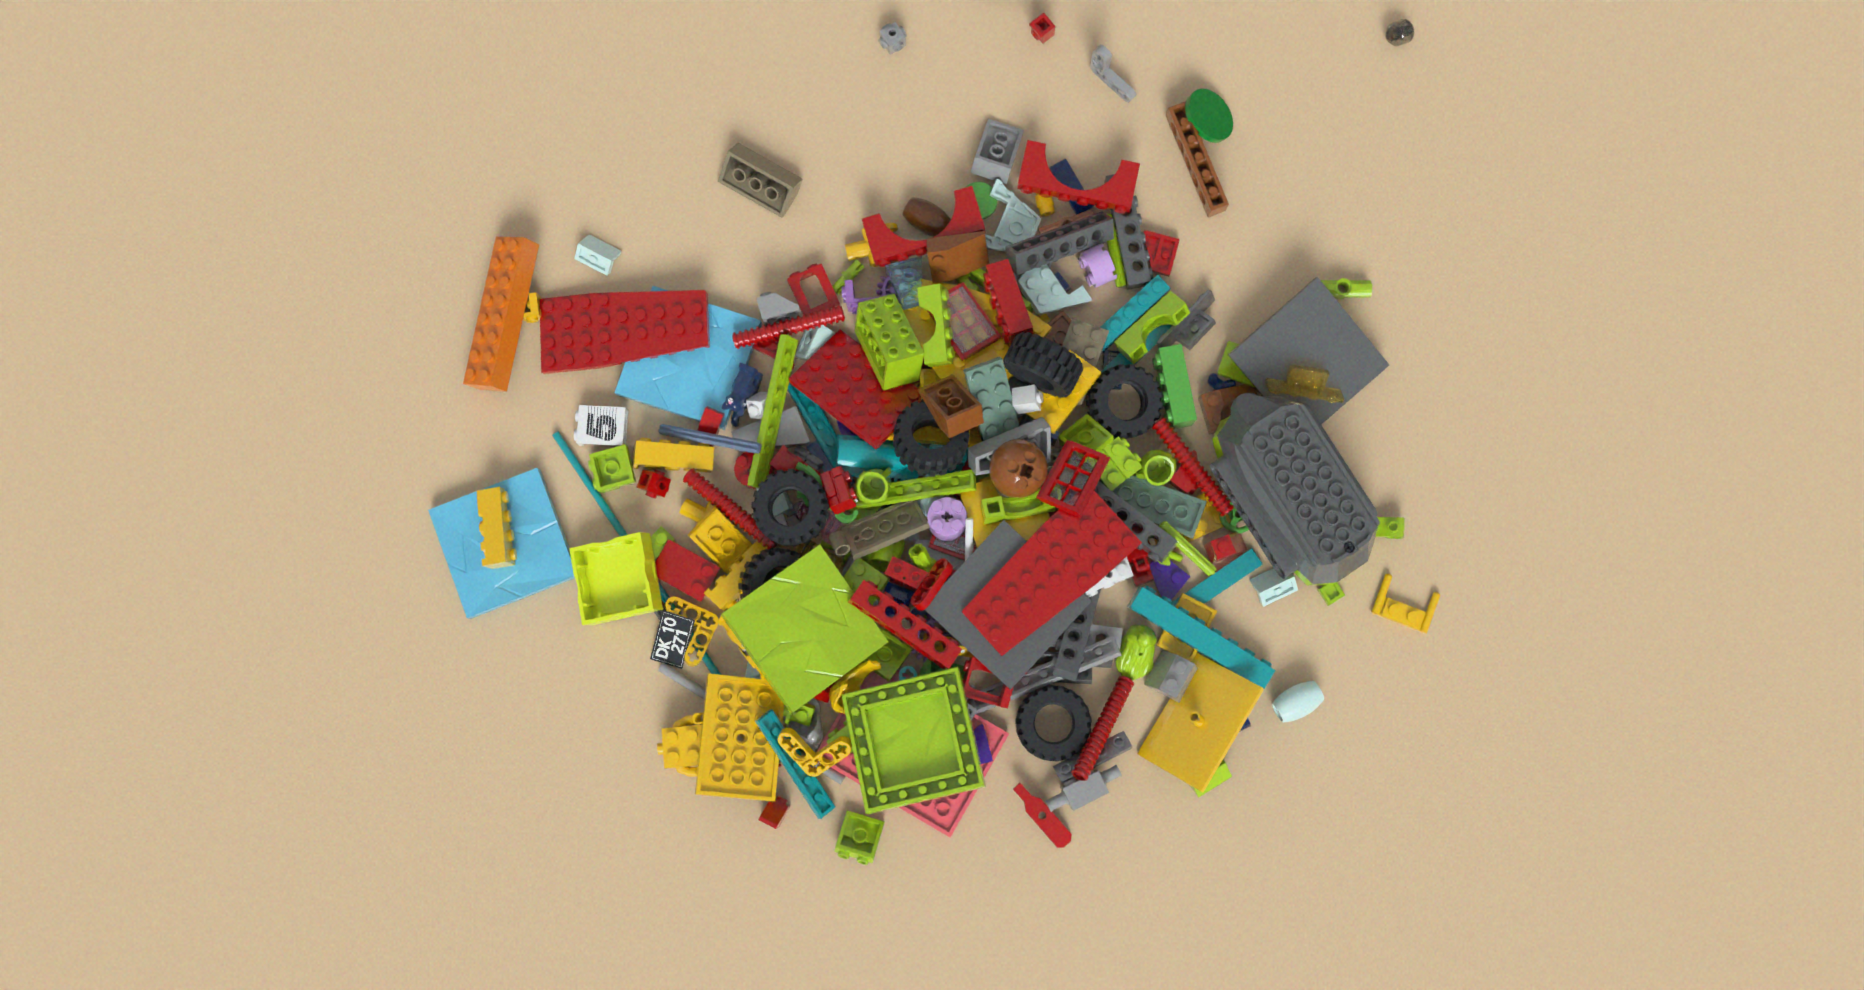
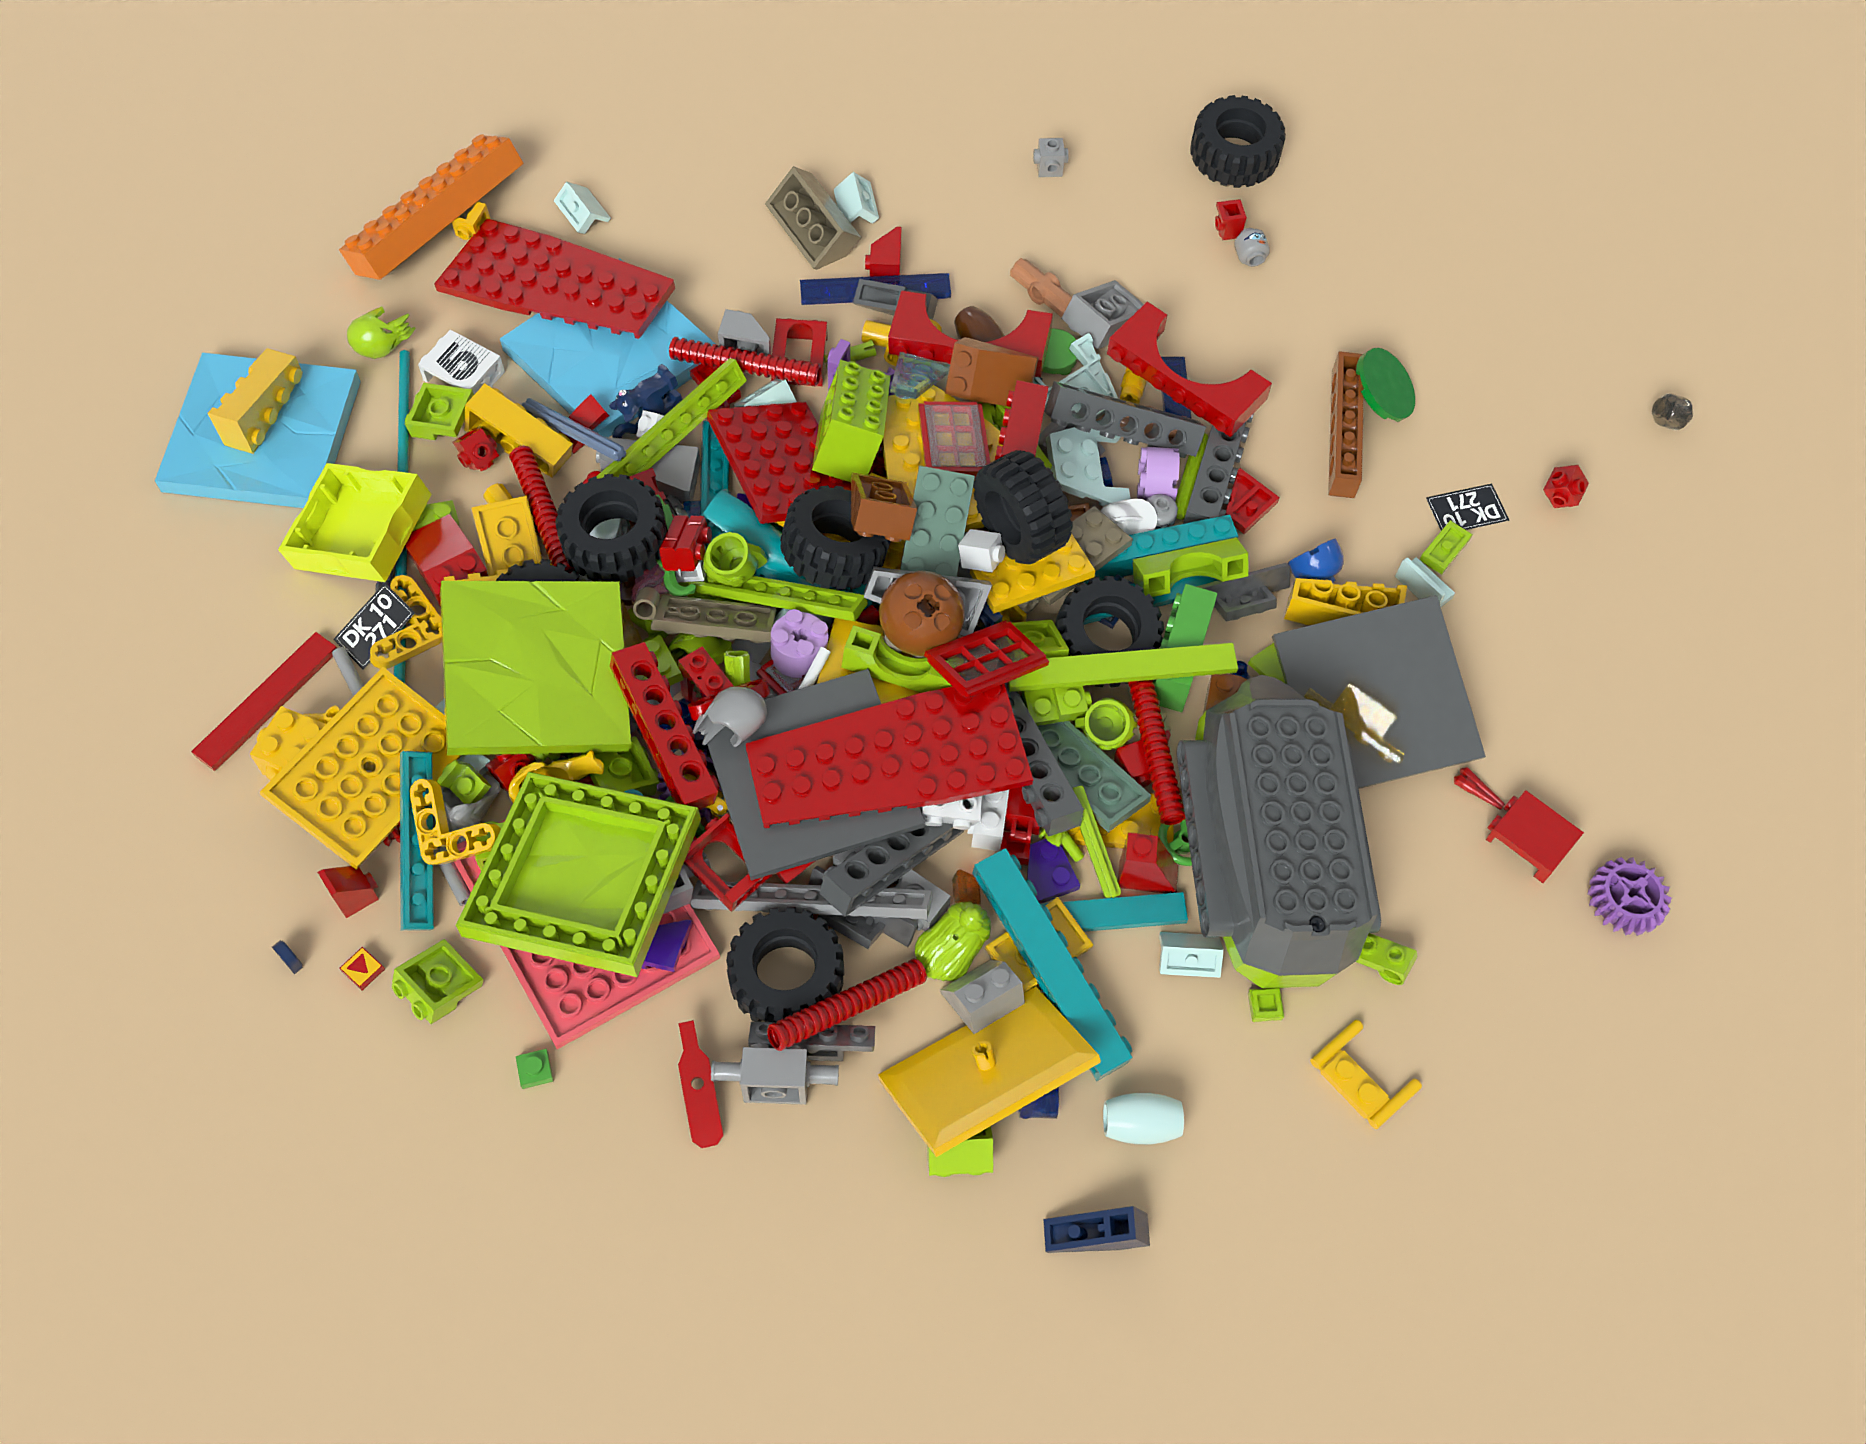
camera: 20 degrees right, 20 degrees down
lime arch [917,283,955,367] -> none
light grey beam [1090,44,1136,102] -> none
lime piece [1321,278,1372,300] -> none
none -> red tile [191,632,337,771]
none -> dark blue tile [272,940,303,974]
none -> tile [339,947,385,991]
none -> lime helmet [347,306,416,359]
none -> bright green plate [515,1049,554,1089]
none -> light grey helmet [693,687,768,747]
none -> clear blue tile [800,273,951,305]
none -> light aqua panel [834,172,879,224]
none -> dark grey slope [853,279,938,320]
none -> red slope [865,226,902,282]
none -> clear orange slope [952,869,981,905]
none -> lime tile [1008,643,1238,692]
none -> nougat piece [1010,258,1072,318]
none -> dark blue slope [1043,1206,1150,1253]
none -> white piece [1101,499,1157,535]
none -> light grey head [1146,494,1178,530]
none -> light grey head [1234,228,1270,267]
none -> yellow wedge [1284,578,1407,626]
none -> blue cylinder [1288,538,1344,583]
none -> light aqua panel [1395,557,1455,607]
none -> lime plate [1419,520,1473,575]
none -> black sticker [1426,483,1510,531]
none -> red piece [1454,767,1505,810]
none -> red panel [1486,790,1584,883]
none -> red brick [1543,465,1589,508]
none -> medium lavender gear [1587,857,1672,936]

